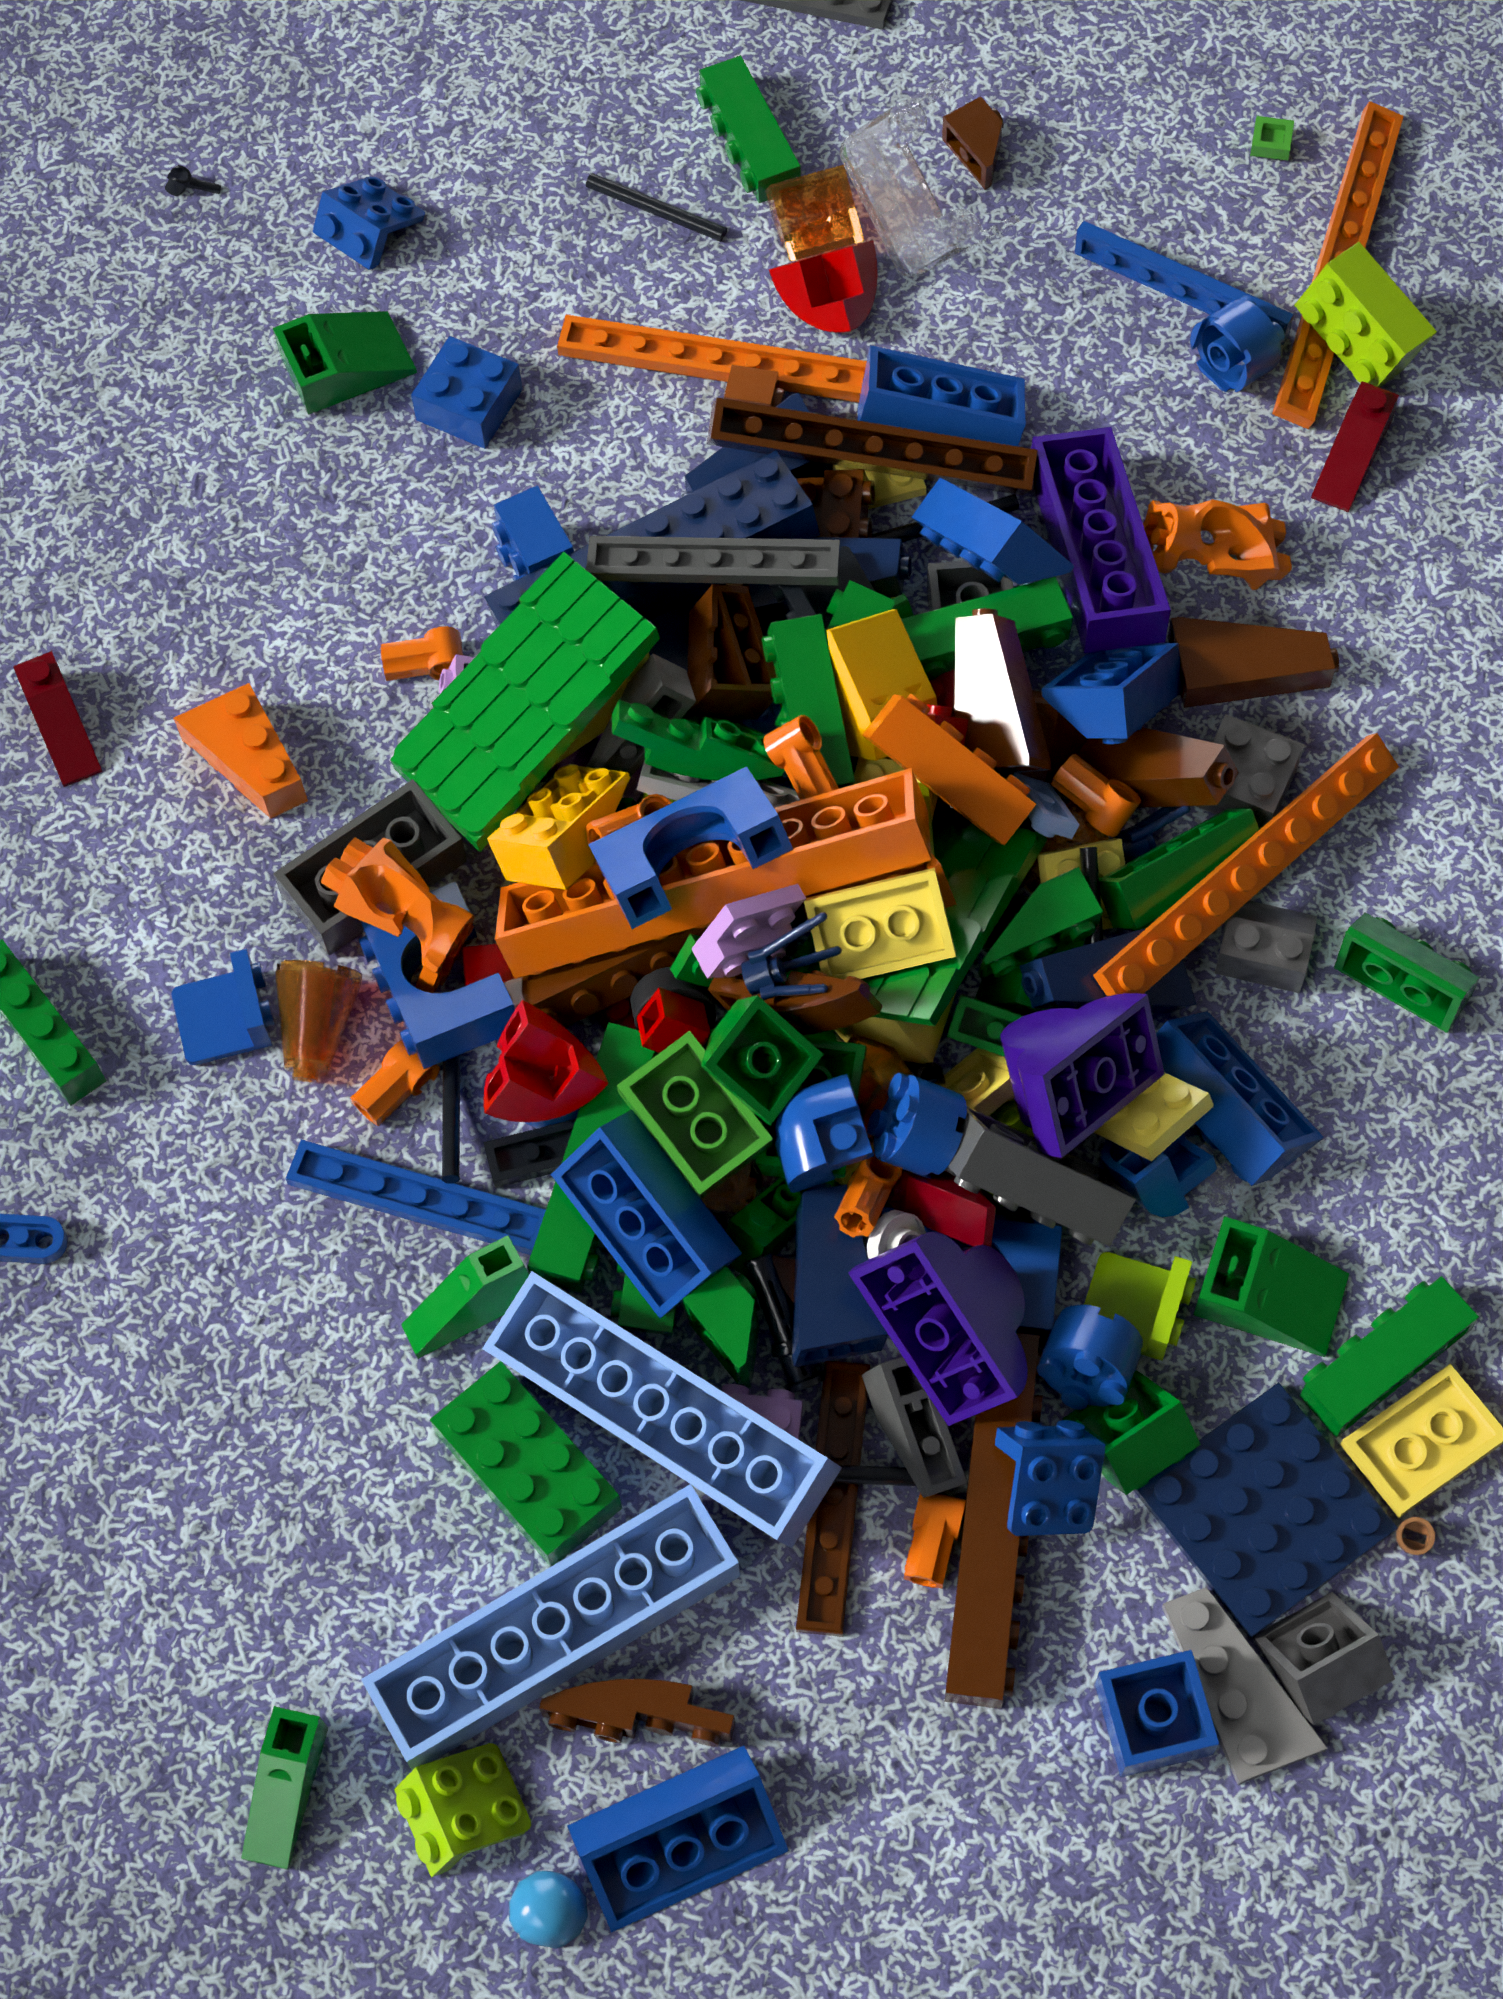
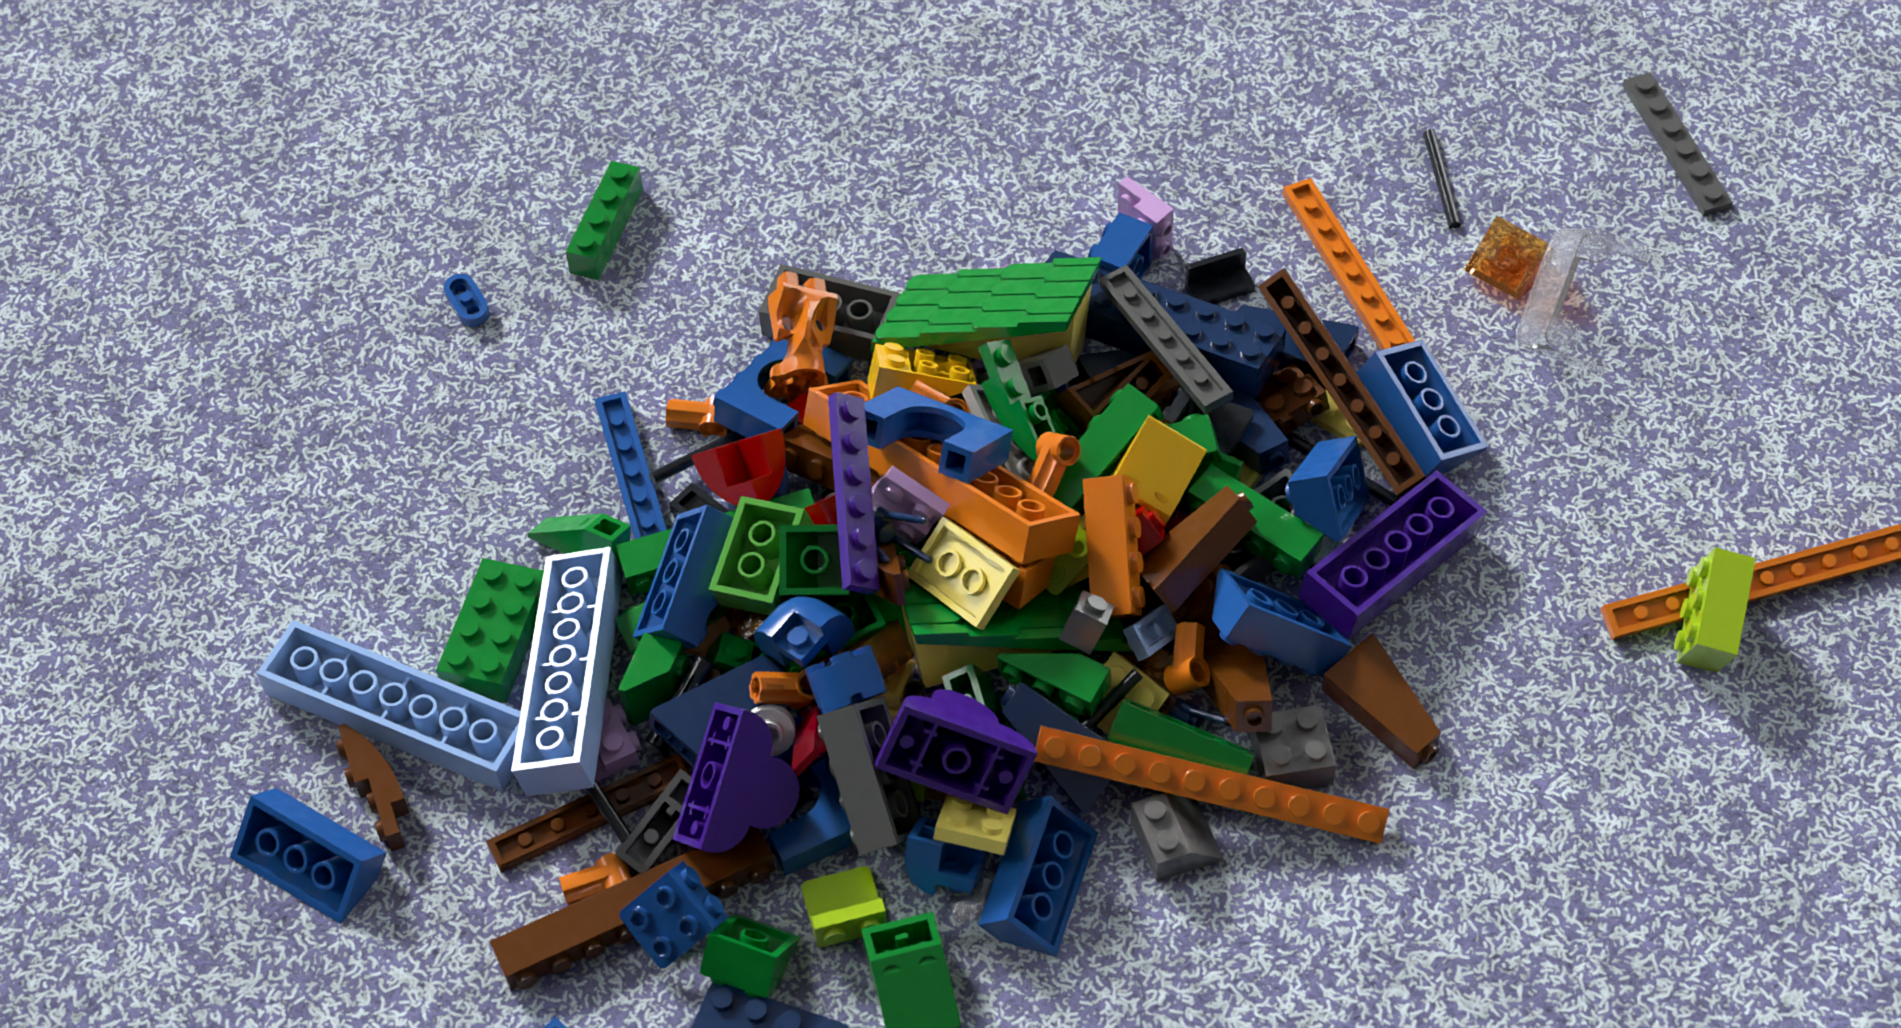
camera: 55 degrees right, 10 degrees down
dark red slope [13,651,103,787] -> none
blue bracket [171,948,275,1065] -> none
orange wedge [173,683,308,819] -> none
green slope [241,1706,328,1870] -> none
green slope [273,311,417,415] -> none
clear orange cone [275,960,363,1083] -> none
blue bracket [312,177,425,270] -> none
orange piece [380,626,463,681] -> none
lime bracket [394,1743,531,1878] -> none
blue brick [411,336,523,449] -> none
dark azure hair [509,1871,588,1949] -> none
green brick [696,55,801,203] -> none
dark orange brick [724,365,785,407] -> none
red brick [769,240,878,332] -> none
reddish brown slope [942,96,1004,190] -> none
blue brick [1037,1305,1143,1410] -> none
blue tile [1075,220,1294,345] -> none
orange hips [1143,499,1292,590] -> none
blue brick [1190,296,1285,392] -> none
bright green plate [1250,116,1294,161] -> none
dark red slope [1311,381,1399,512] -> none
green slope [1334,912,1480,1033] -> none
none -> dark purple plate [828,392,880,595]
none -> dark grey brick [1059,590,1114,654]
none -> lavender plate [1118,176,1174,261]
none -> black panel [1185,247,1255,304]

